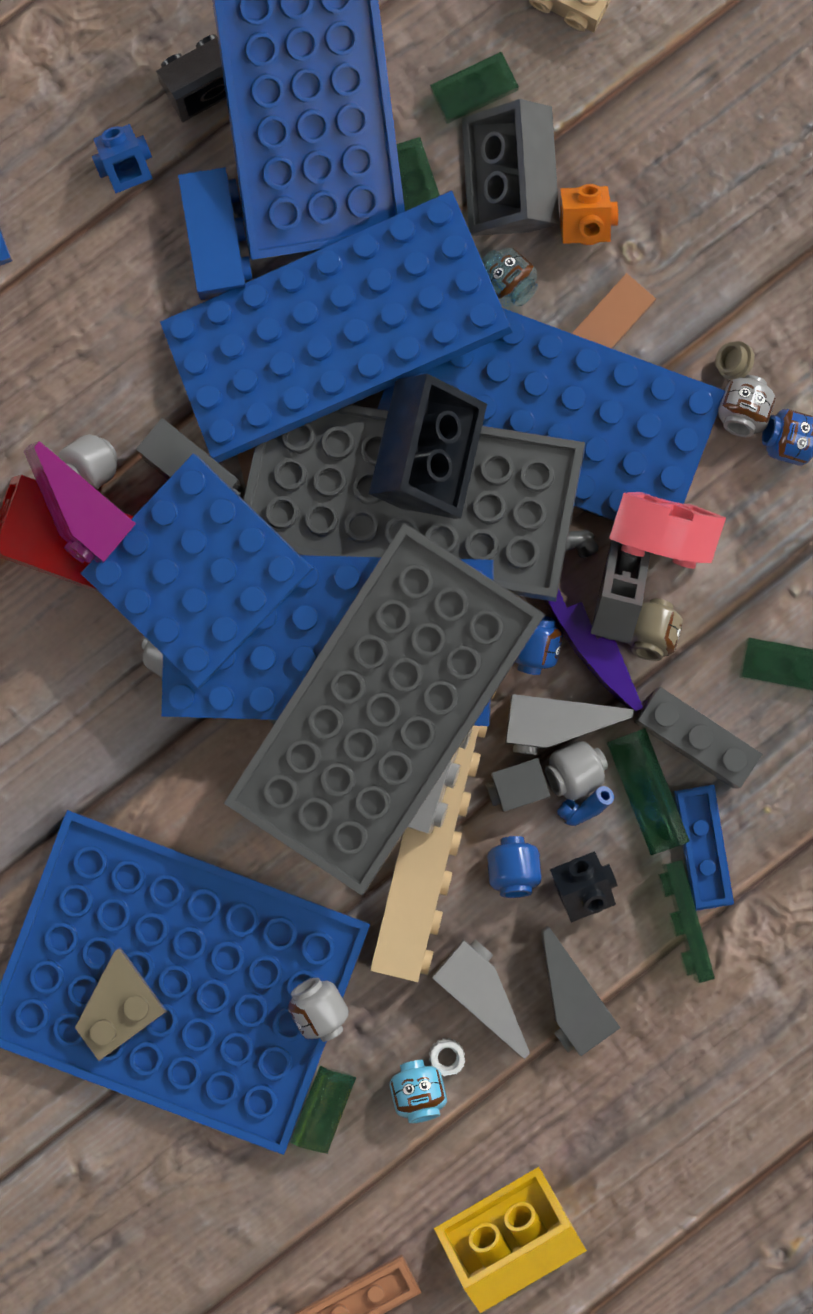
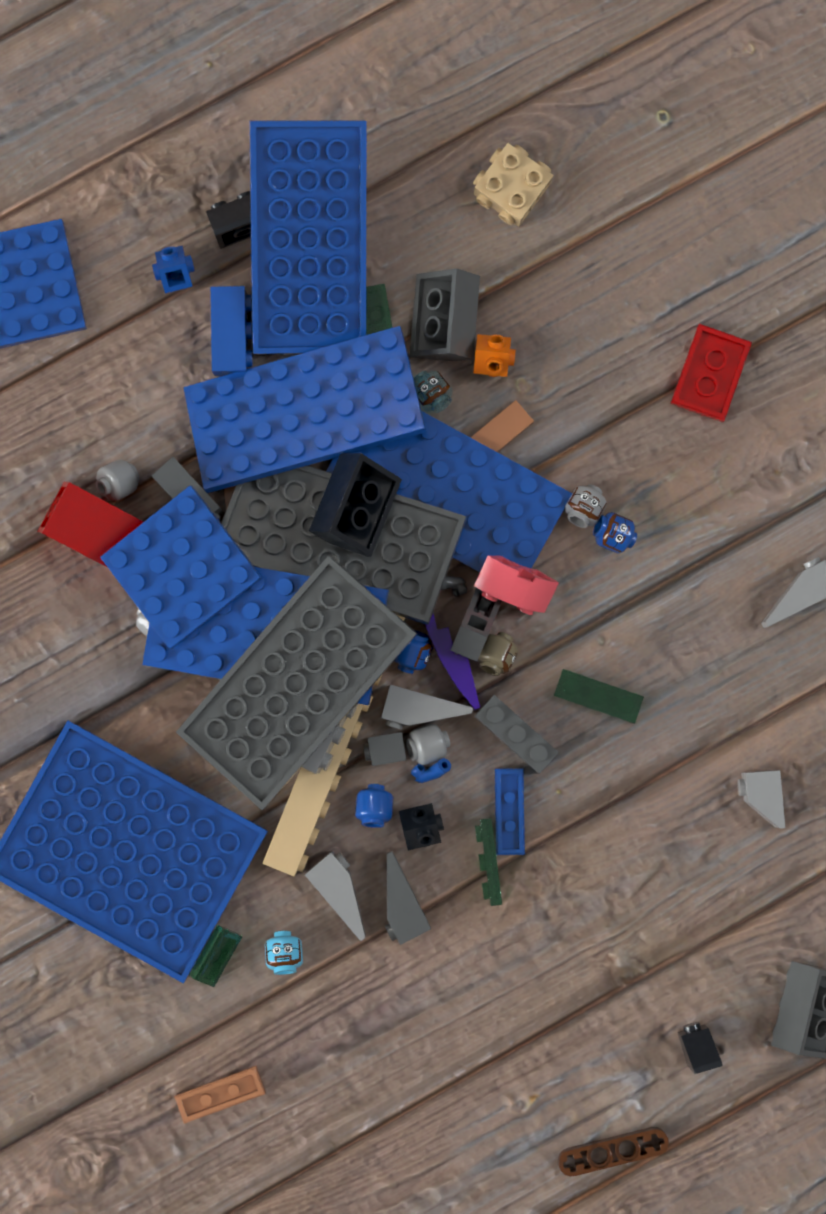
camera: 10 degrees right, 0 degrees up
magenta slope [24,441,136,563] -> none
dark tan wing [75,948,166,1061] -> none
light grey head [288,978,349,1042] -> none
white axle [429,1038,465,1077] -> none
clear green plate [430,52,519,124] -> none
yellow slope [434,1167,587,1313] -> none
clear green plate [607,728,690,855] -> none
dark tan plate [715,341,755,381] -> none

